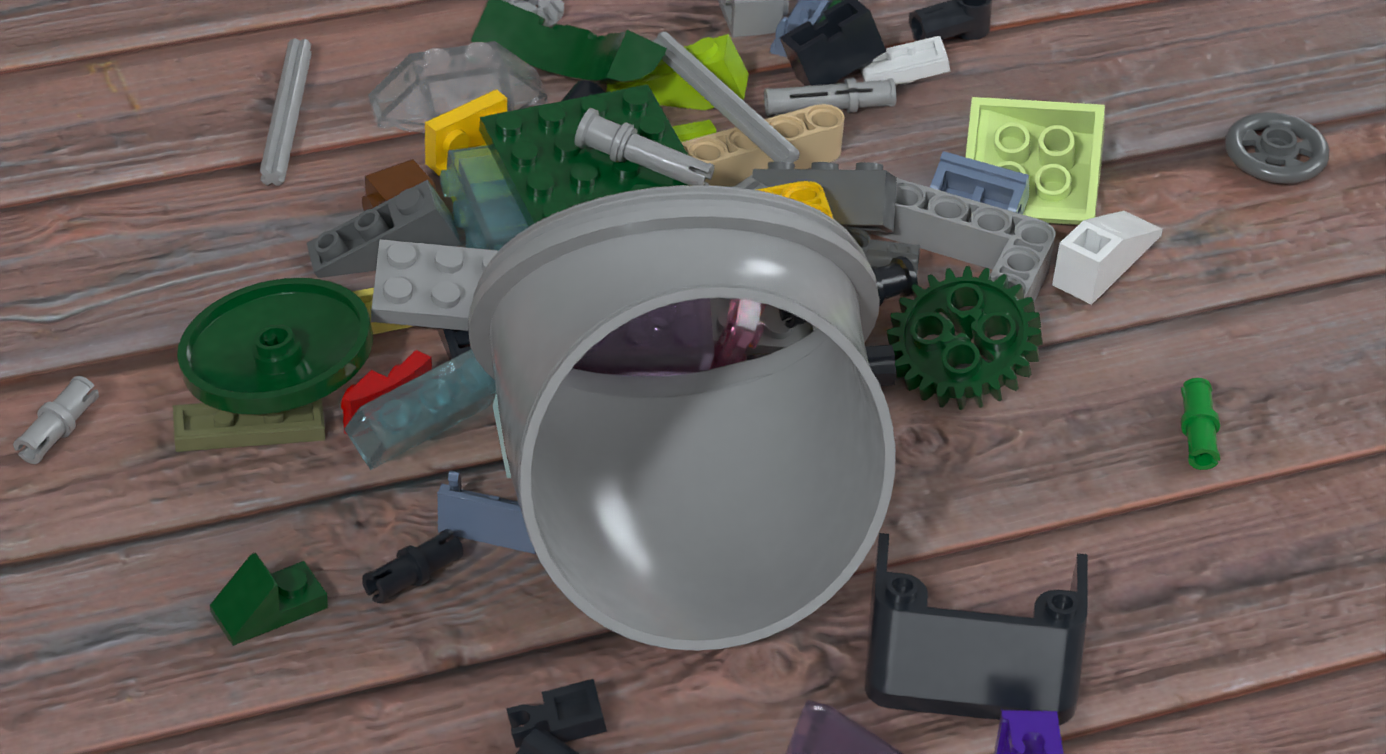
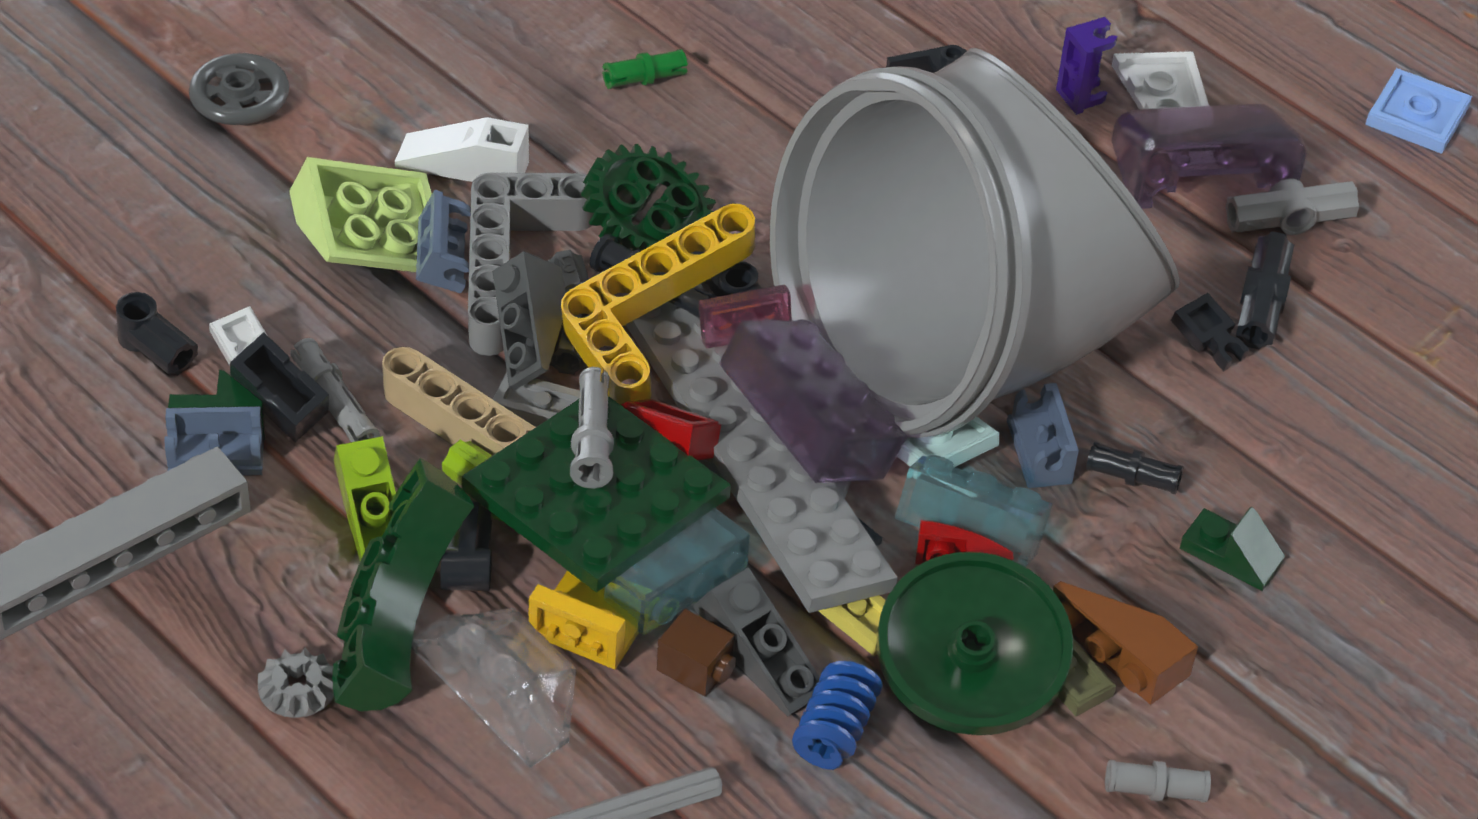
camera: 115 degrees left, 5 degrees up
light grey axle [653,32,799,163] -> none
none -> blue piece [792,661,883,770]
none -> dark orange slope [1053,581,1198,705]

